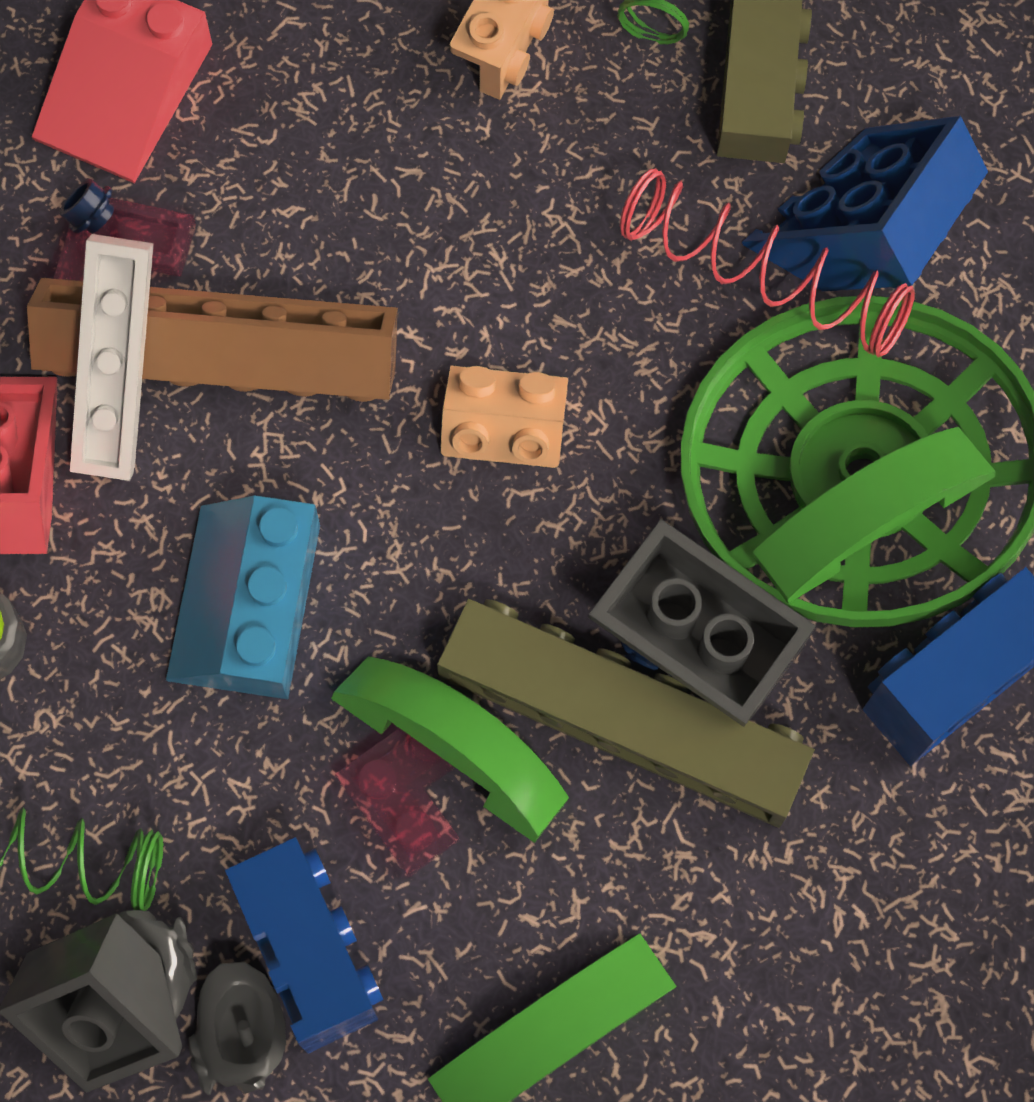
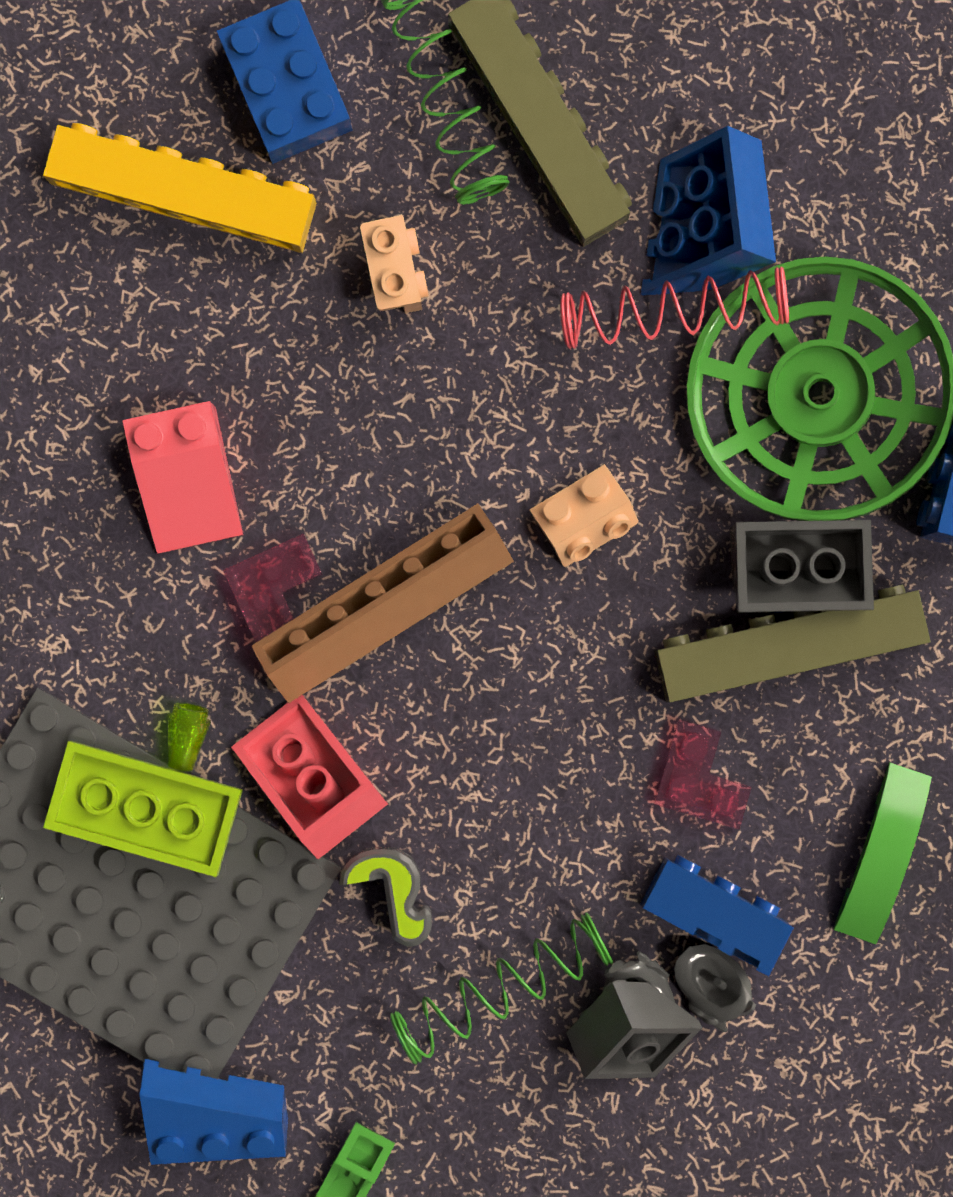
camera: 35 degrees left, 15 degrees up
dark blue plate [59,179,114,234] -> none
white plate [70,234,153,481] -> none
dark azure slope [166,495,320,699] -> none
bright green slope [331,656,569,843] -> none
bright green slope [753,427,996,604] -> none

